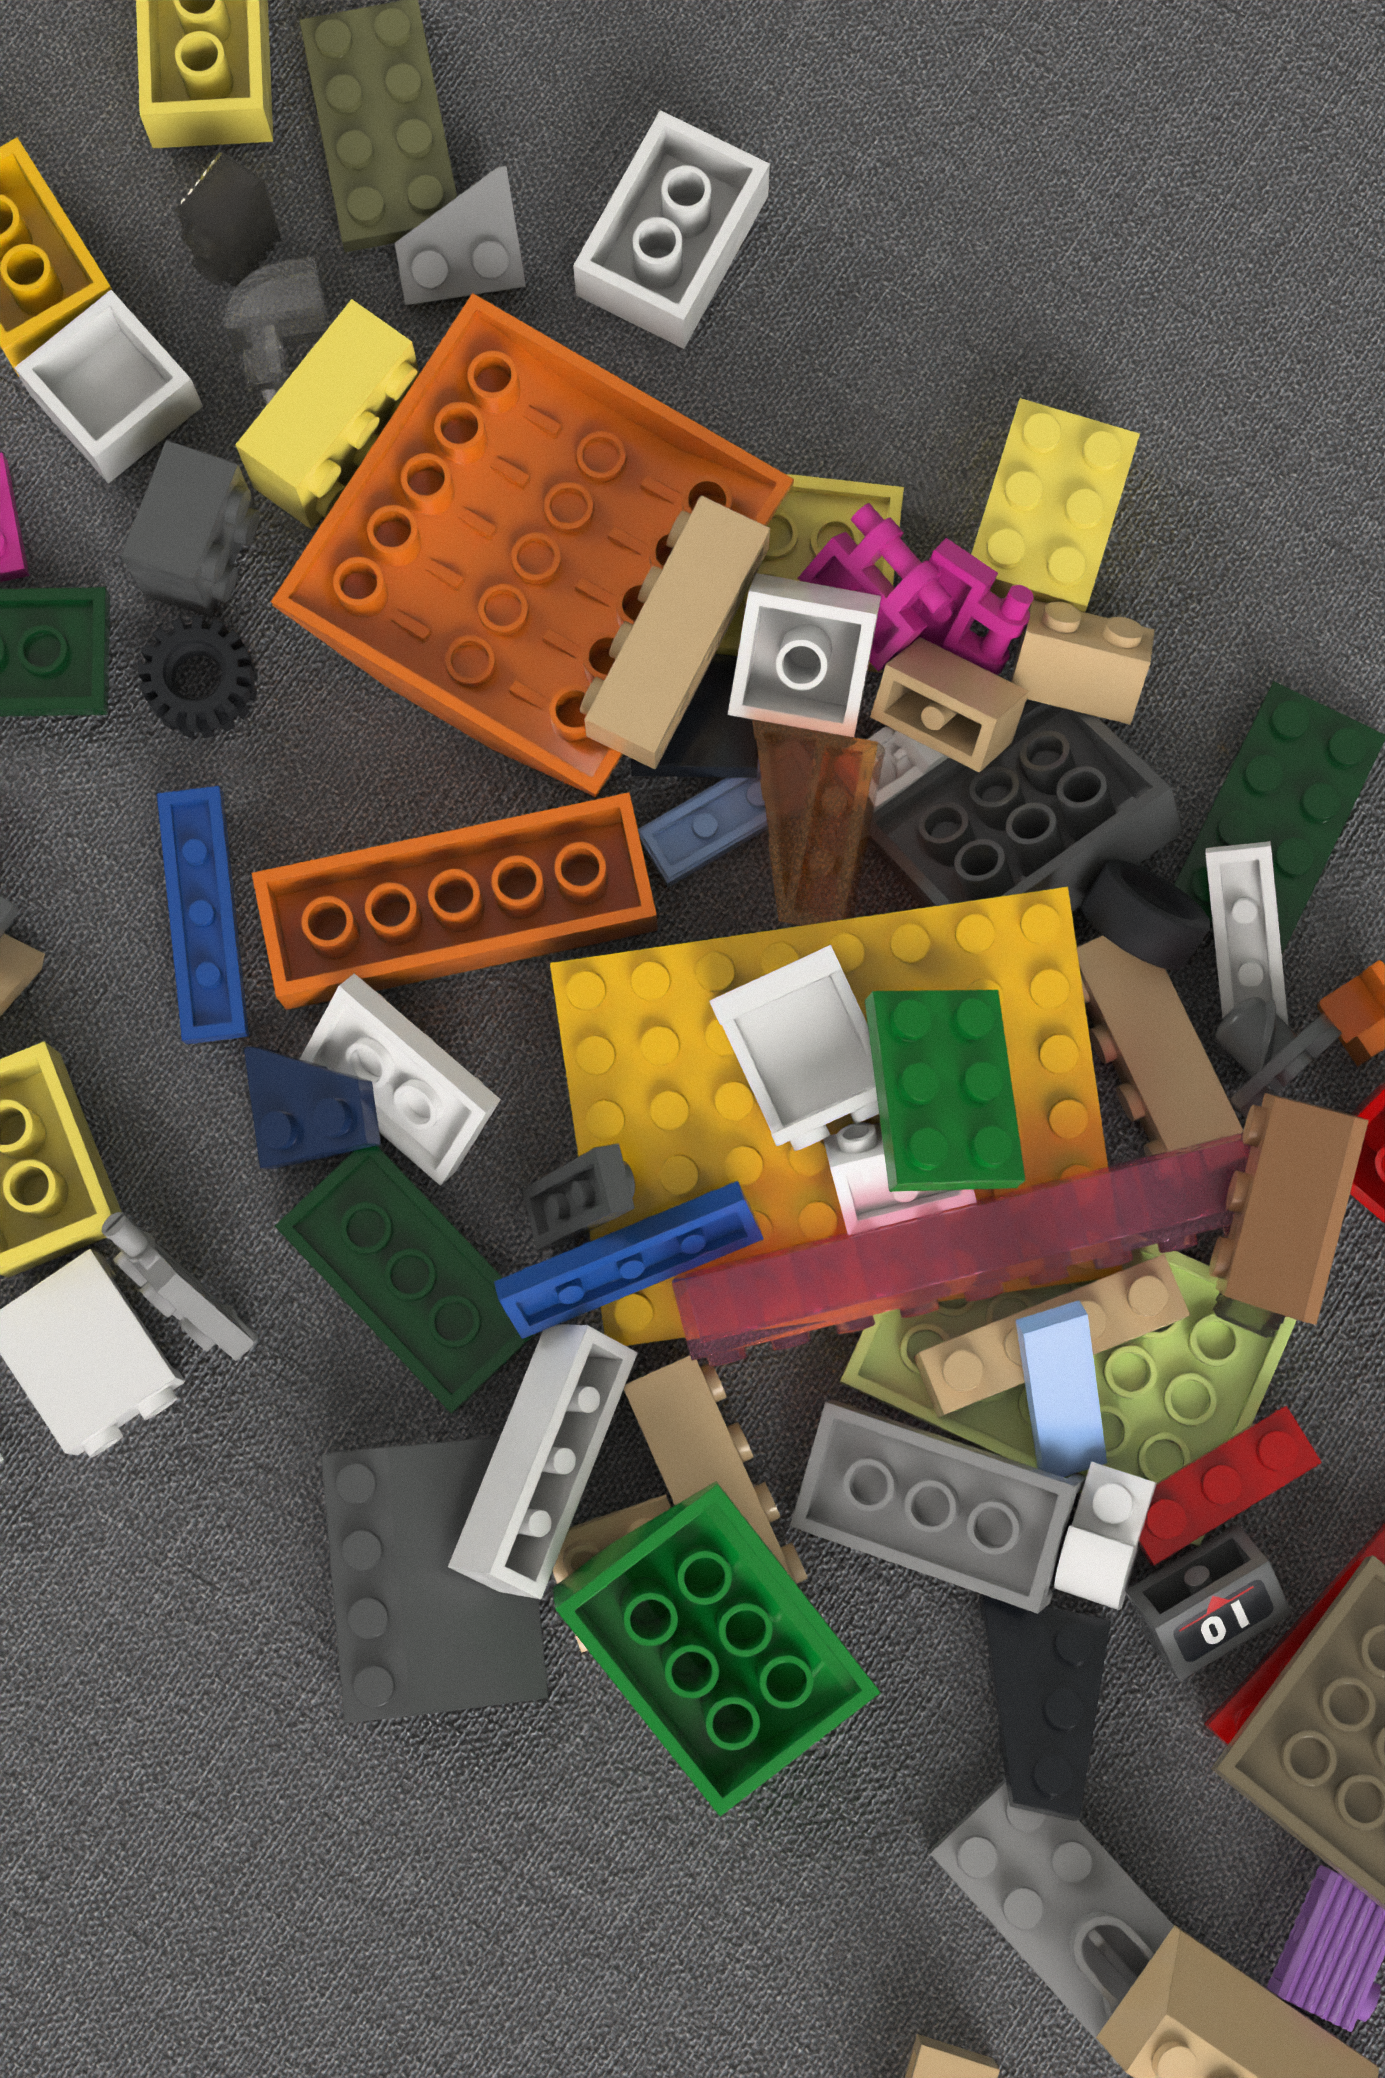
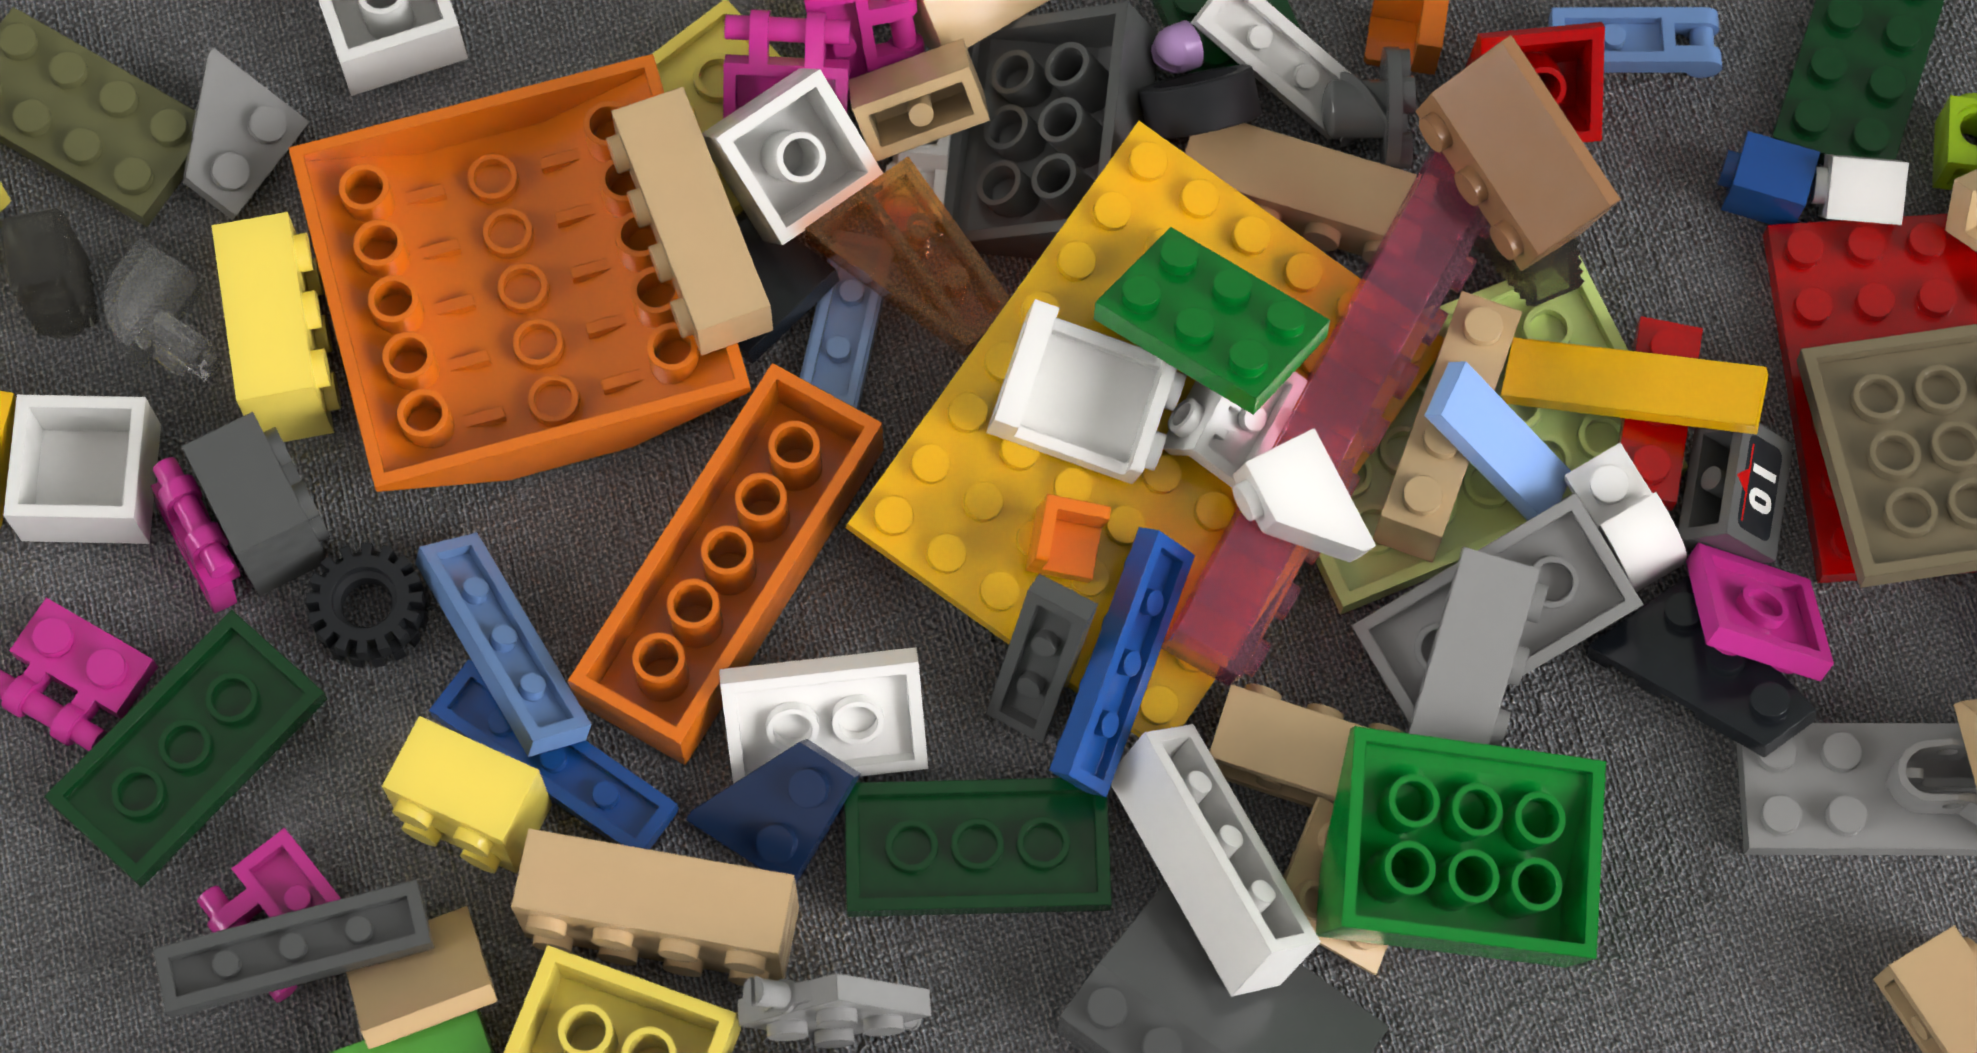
camera: 50 degrees left, 10 degrees down
none -> dark pink plate [150,457,241,614]
none -> light yellow brick [382,716,552,874]
none -> medium blue plate [415,532,591,757]
none -> tan brick [511,828,799,986]
none -> orange panel [1025,494,1111,583]
none -> lavender hinge [1151,20,1204,74]
none -> white slope [1232,428,1376,563]
none -> light grey brick [1407,547,1548,746]
none -> yellow tile [1501,337,1768,435]
none -> dark pink plate [1686,542,1834,682]

